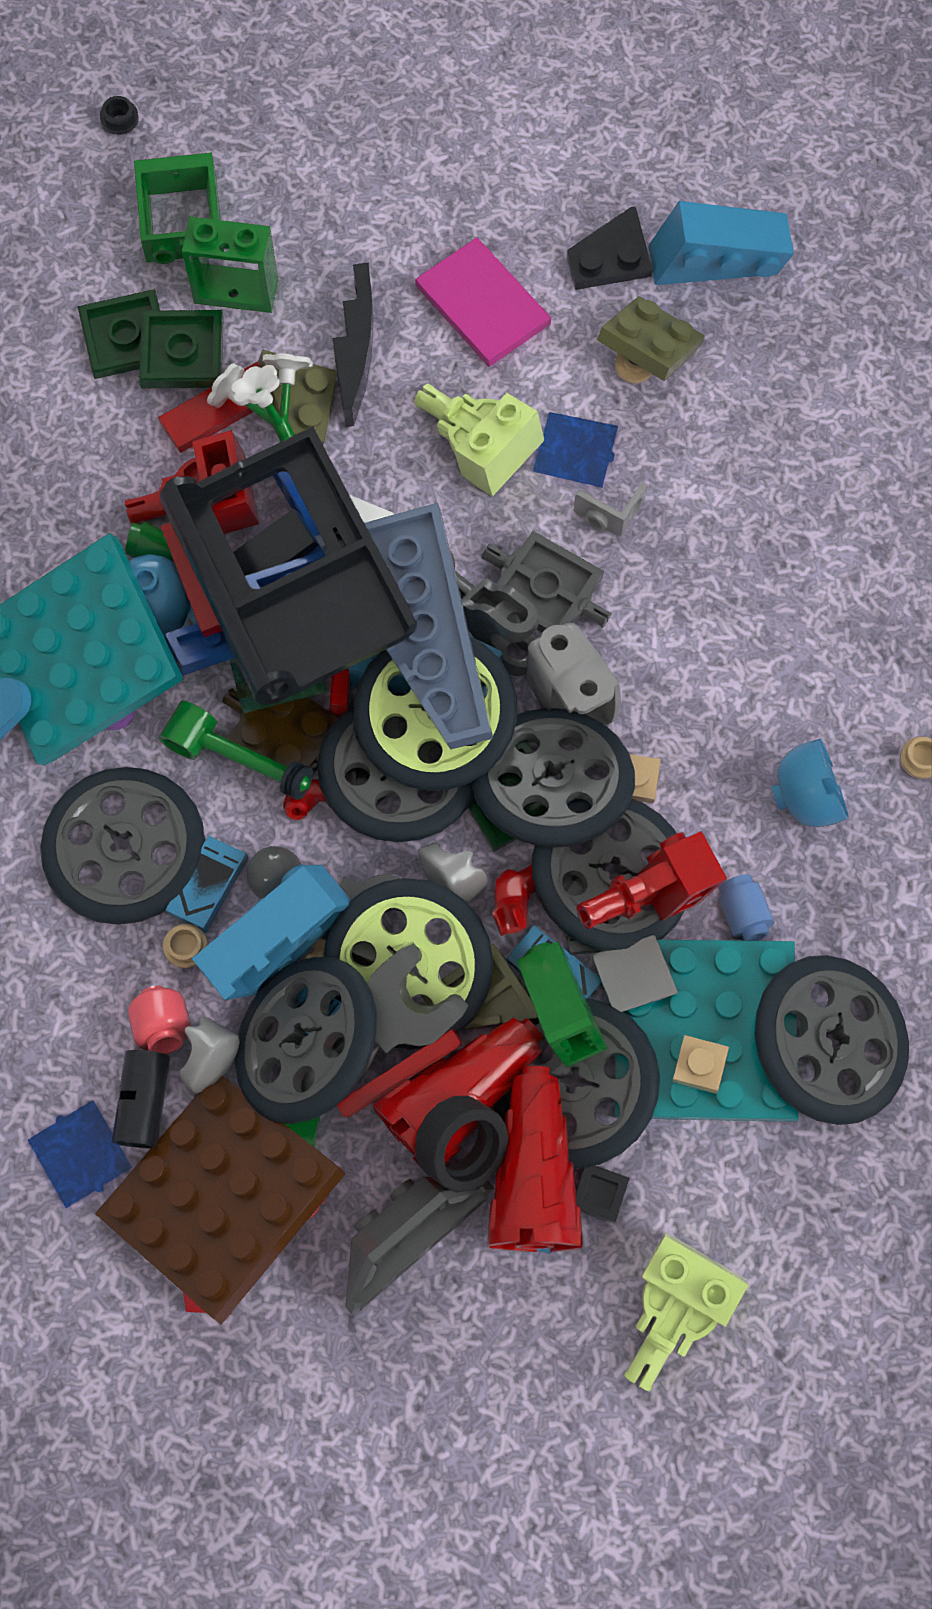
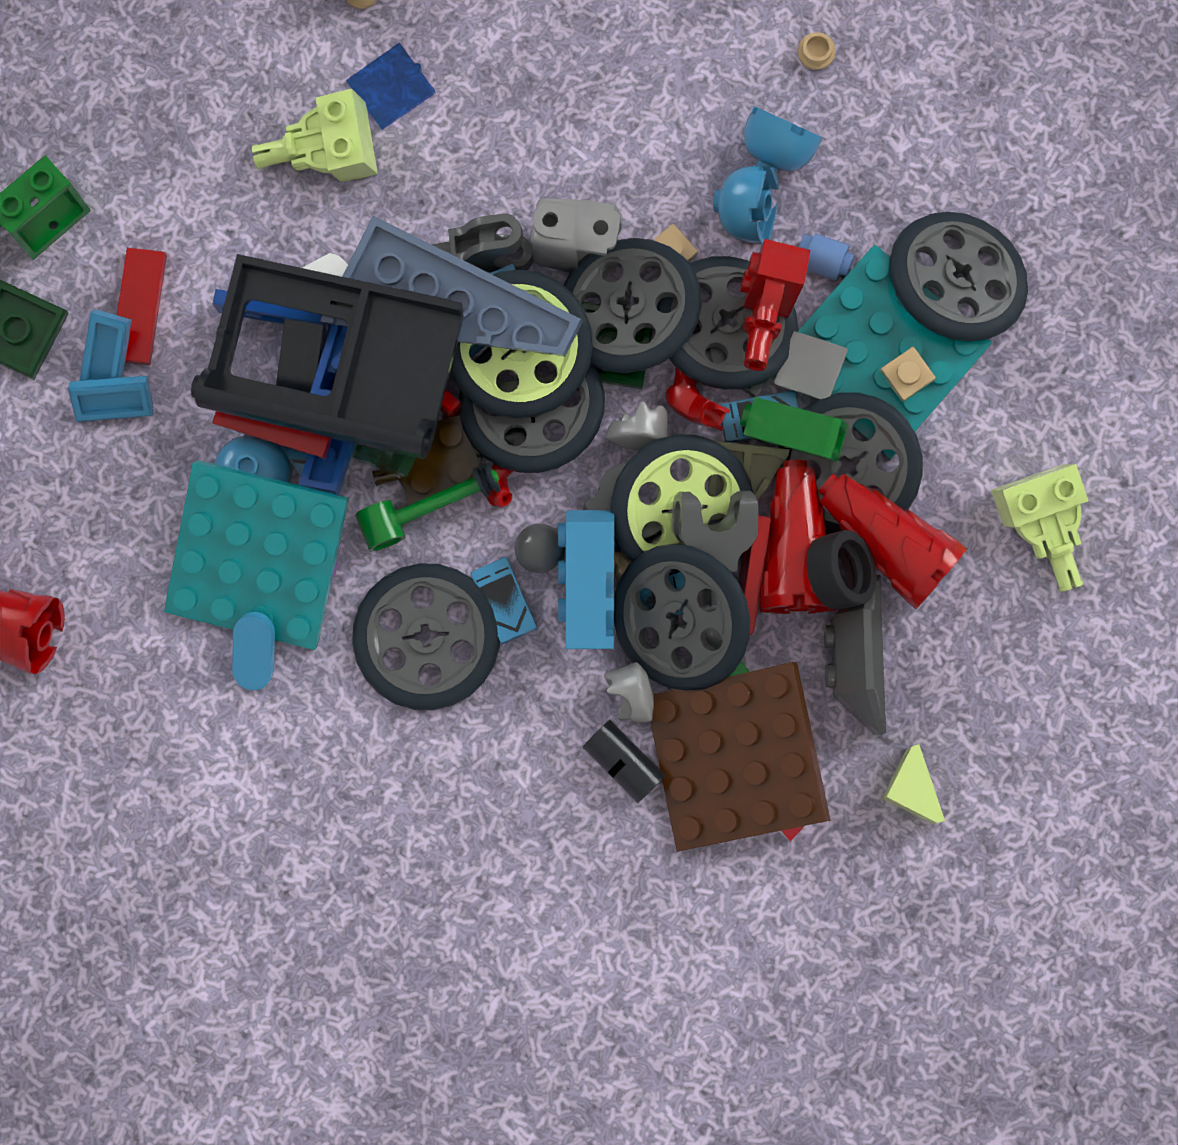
camera: 50 degrees left, 10 degrees up
clear blue piece [28,1100,133,1208] -> none
red brick [125,430,260,534] -> none
green cone [125,521,174,561] -> none
coral head [128,986,191,1055] -> none
dark green tile [139,310,224,389] -> none
tan plate [163,924,208,968] -> none
white plant [207,353,313,442] -> none
olive wing [258,349,337,444] -> none
black slope [332,262,374,427] -> none
dark pink tile [415,237,551,367] -> none
dark grey plate [481,531,612,633] -> none
light grey bracket [573,482,648,537] -> none
black plate [576,1166,630,1224] -> none
none -> dark azure tile [68,376,154,422]
none -> dark azure tile [80,309,132,381]
none -> dark azure cylinder [713,166,779,244]
none -> yellowish green slope [882,744,945,824]

